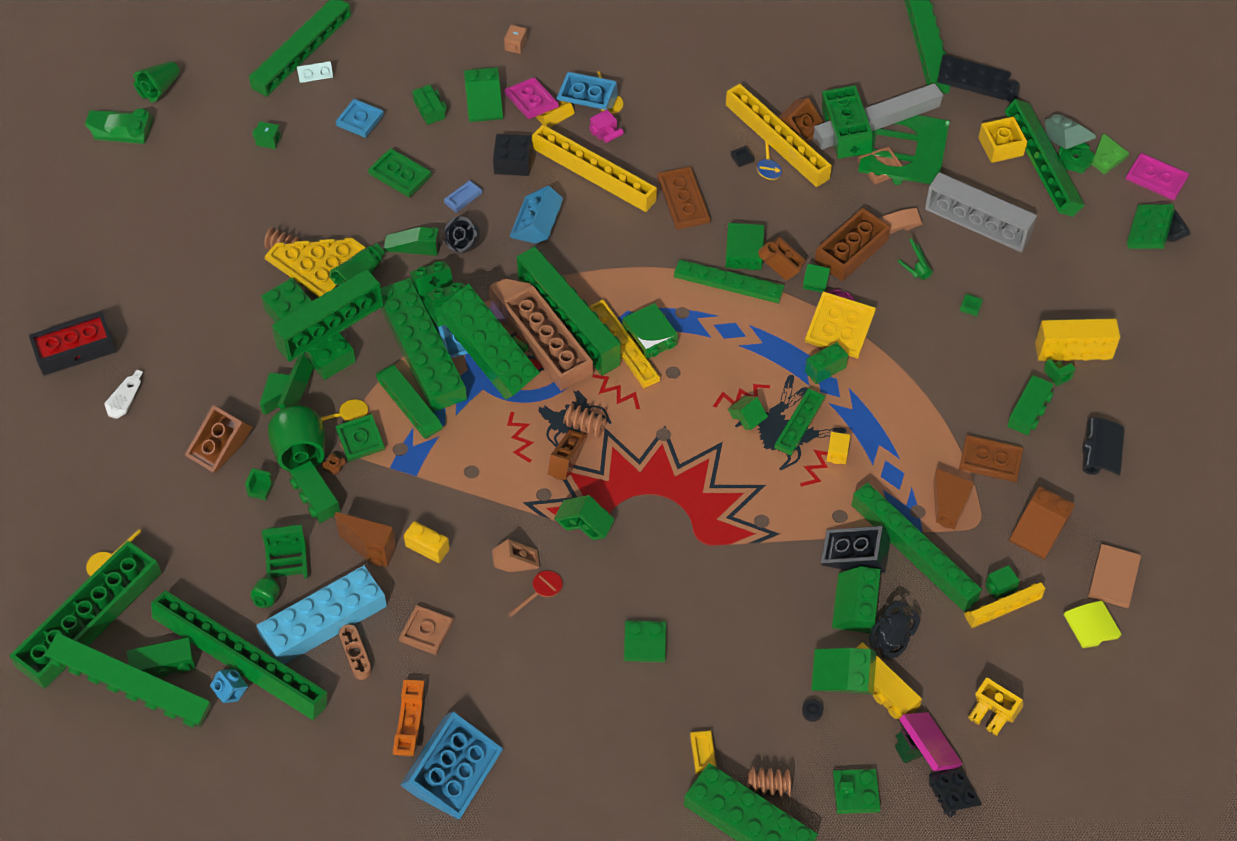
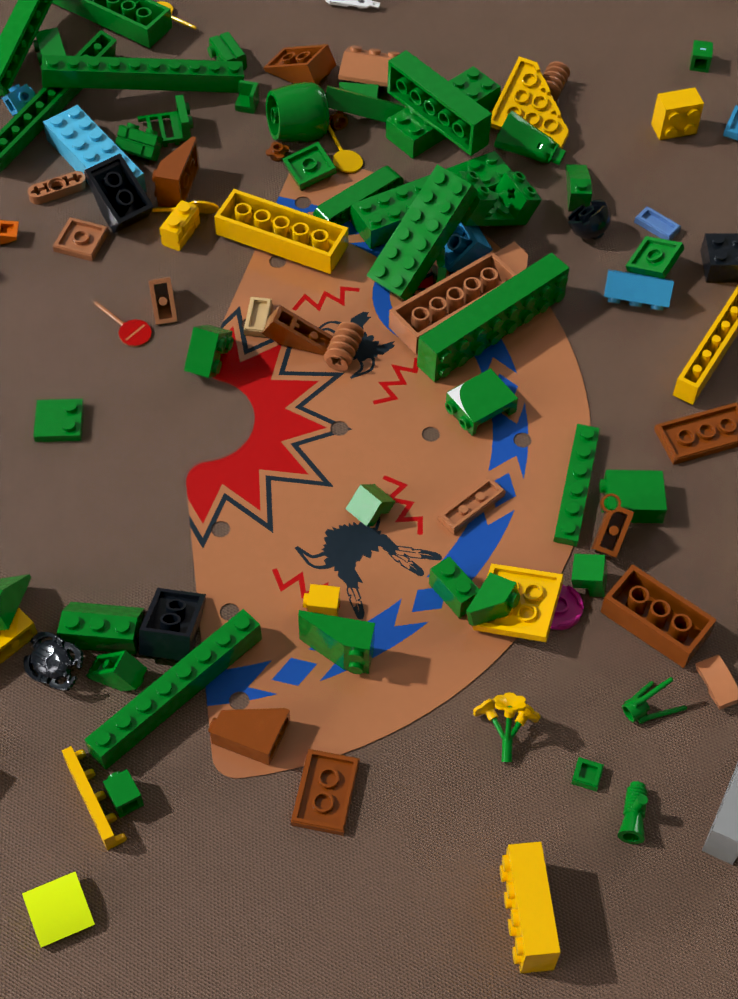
camera: 85 degrees right, 0 degrees up
green head [250,578,280,608] -> none
green brick [289,461,341,523] -> none
green plate [368,148,432,198] -> none
yellow tile [588,299,660,389] -> none
green plate [774,388,825,456] -> none
green brick [1007,375,1054,436] -> none
dark orange slope [1009,486,1075,560] -> none
green panel [1044,359,1076,386] -> none
black panel [1082,417,1125,476] -> none
nougat tile [1088,544,1141,608] -> none
none -> green brick [42,55,244,93]
none -> black slope [84,153,154,233]
none -> green slope [86,650,148,691]
none -> green brick [115,123,164,161]
none -> yellow piece [152,201,219,214]
none -> green brick [207,32,247,71]
none -> yellow brick [214,189,348,274]
none -> tan tile [244,297,273,337]
none -> green slope [298,610,375,674]
none -> nougat slope [338,45,400,87]
none -> nougat tile [437,477,506,535]
none -> green slope [466,572,520,626]
none -> yellow plant [473,692,541,762]
none -> green piece [617,781,648,844]
none -> green hinge [625,236,685,279]
none -> yellow brick [651,87,704,140]

